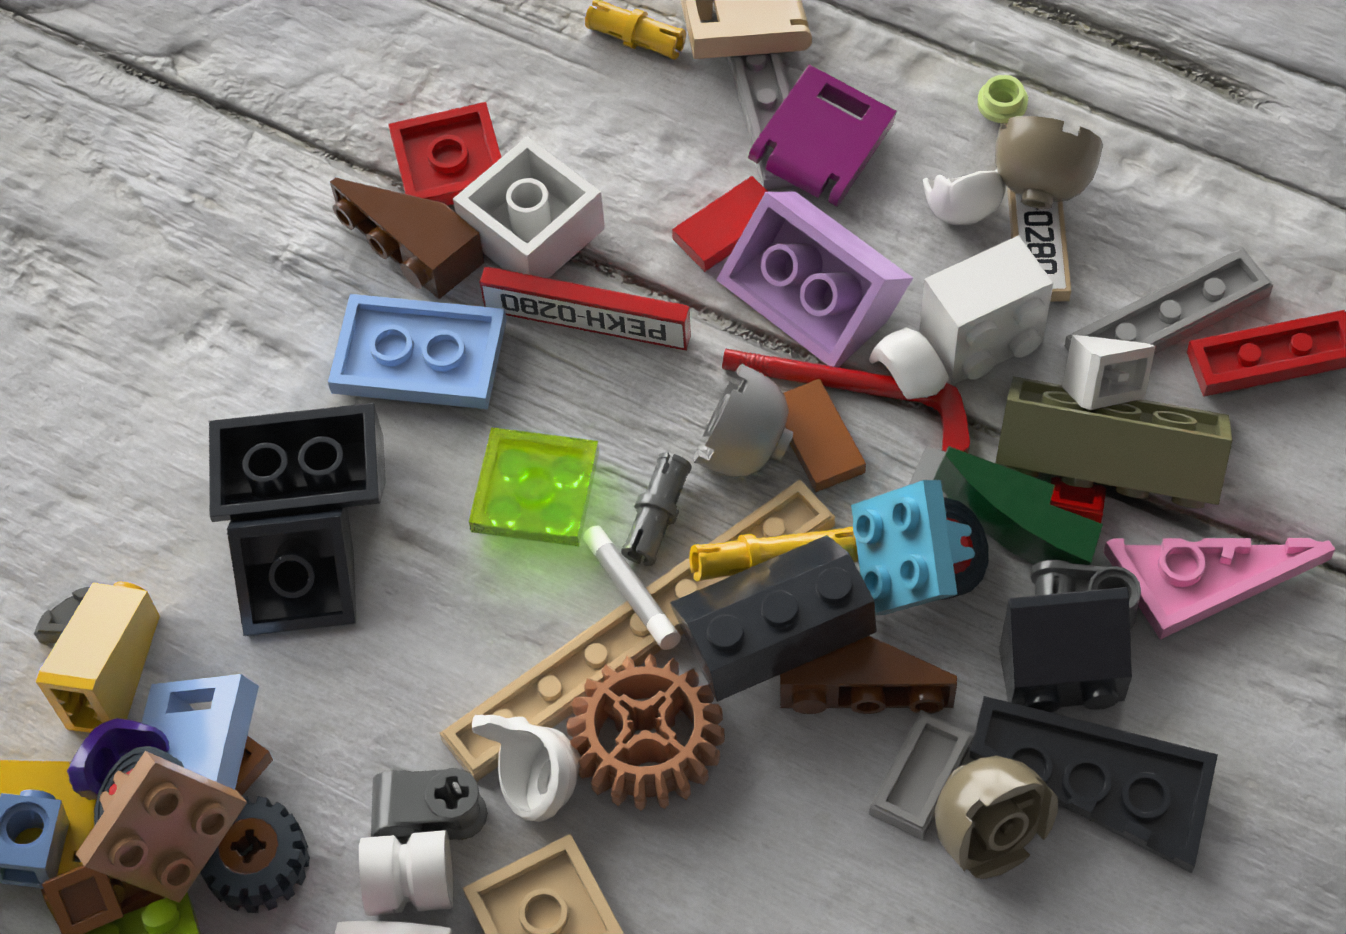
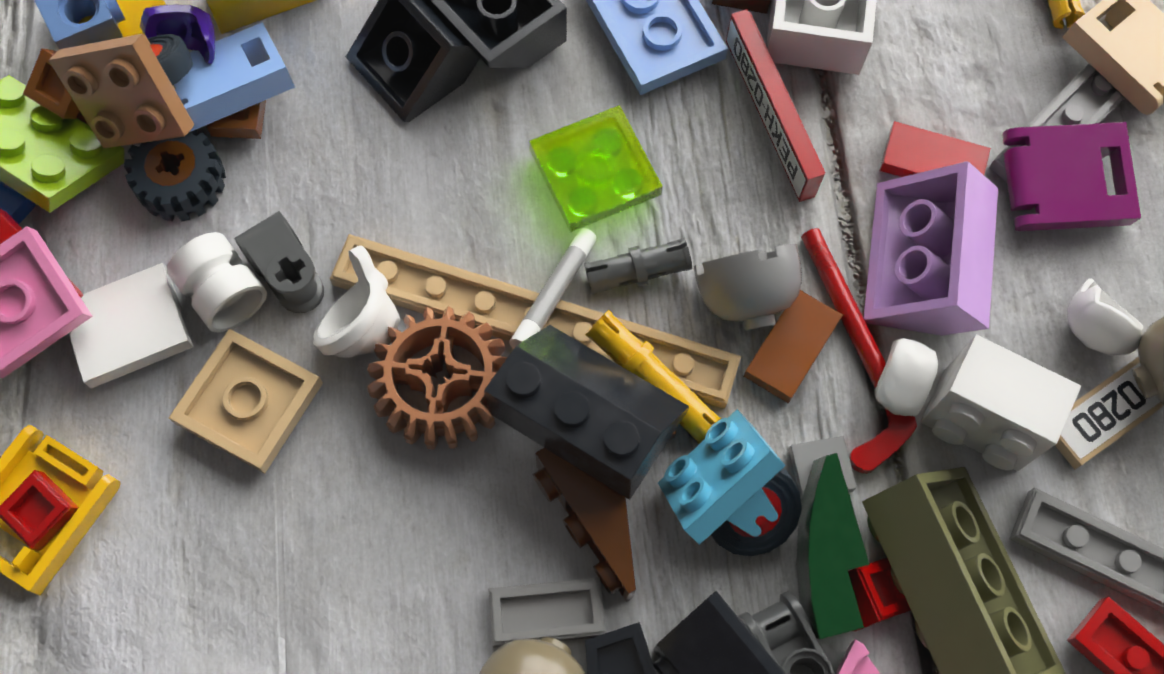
camera: 50 degrees right, 10 degrees up
white slope [1062,335,1156,410] -> none

